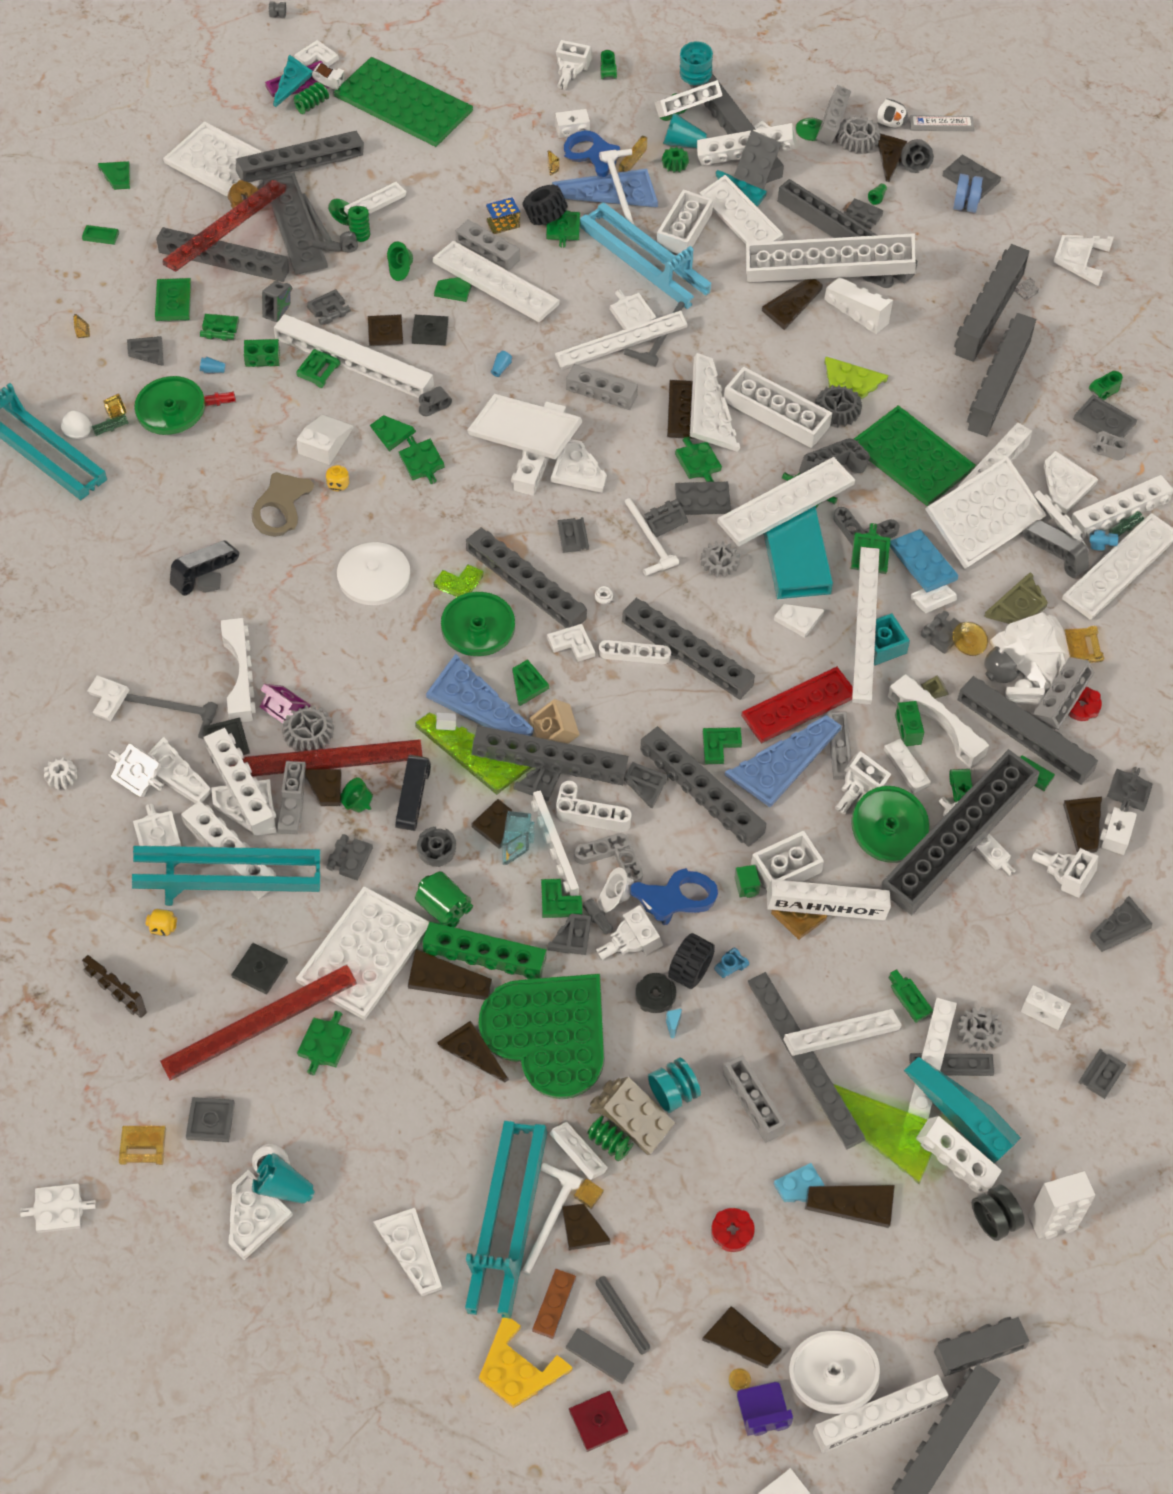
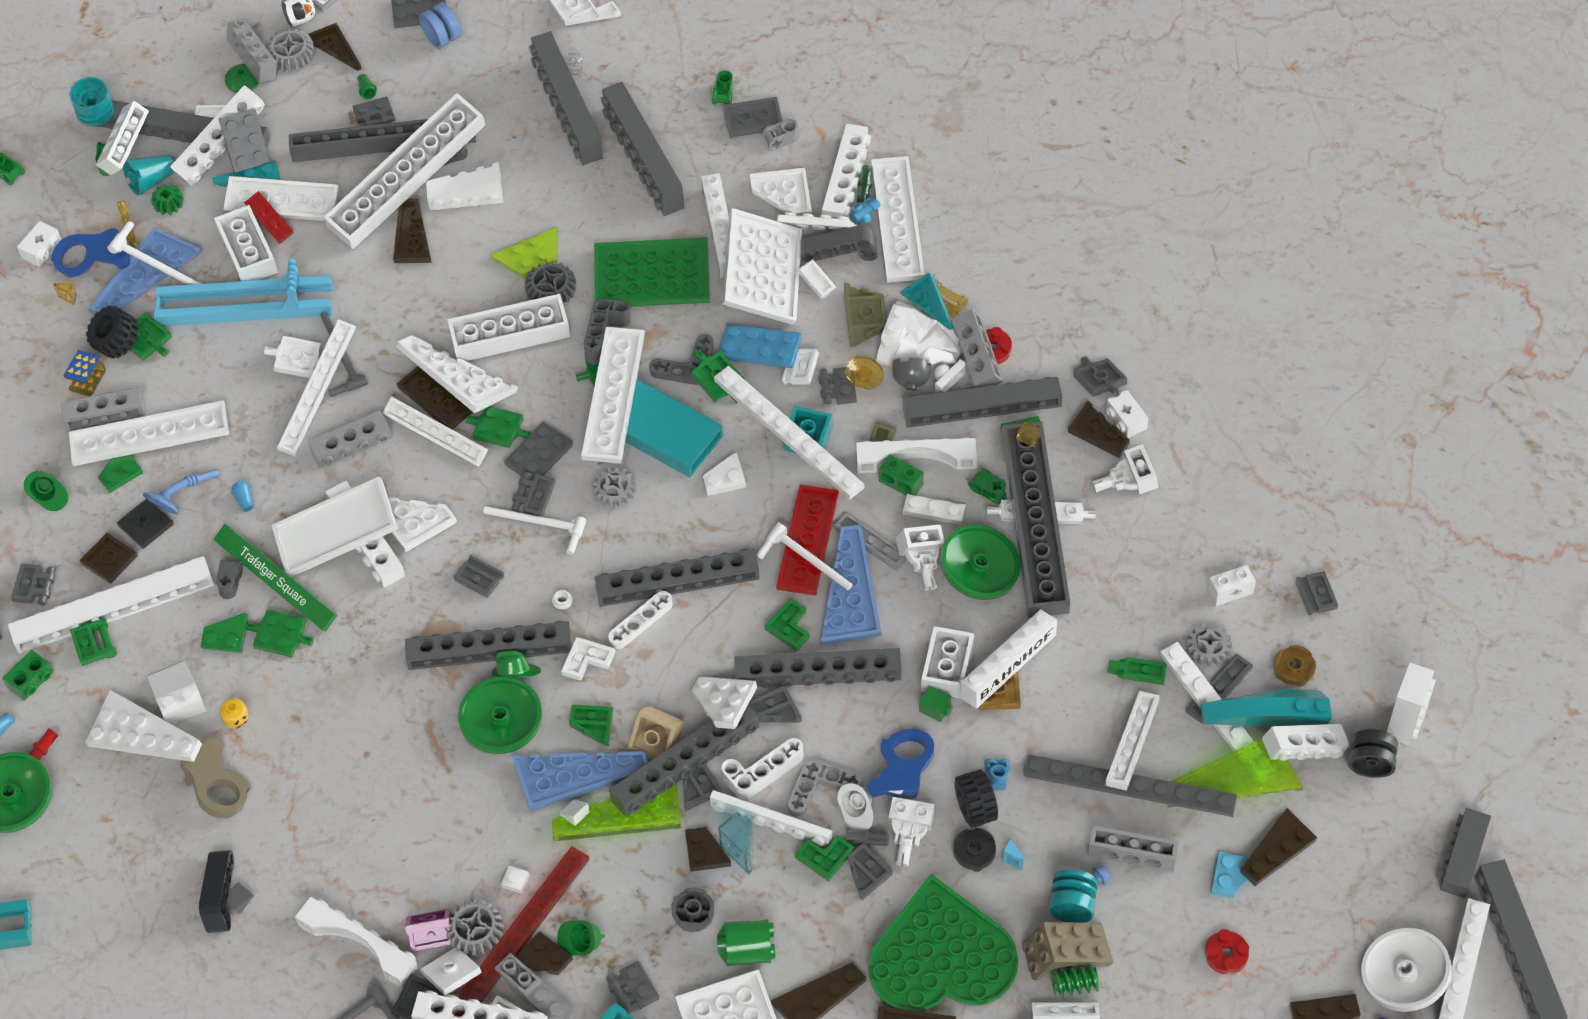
camera: 45 degrees left, 0 degrees up
white dish [337,542,410,605] -> none
black beam [395,755,431,831] -> none
green brick [422,922,547,979] -> none
clear neon green plate [434,564,484,597] -> none
dark grey cylinder [901,139,934,173] -> none
dark grey wing [1090,896,1153,952] -> none
none -> white wing [85,690,202,762]
none -> medium blue dish [142,469,219,515]
none -> green tile [213,523,337,631]
none -> red tile [244,191,294,244]
none -> white plate [382,396,488,467]
none -> white plate [421,947,481,996]
none -> green piece [492,650,541,677]
none -> white plate [501,866,530,894]
none -> white plate [691,677,757,729]
none -> white bar [756,522,852,590]
none -> white tile [798,259,837,300]
none -> teal wing [900,273,954,330]
none -> clear yellow slope [1016,422,1043,447]
none -> medium blue plate [1092,865,1111,885]
none -> pearl gold plate [1274,645,1316,686]

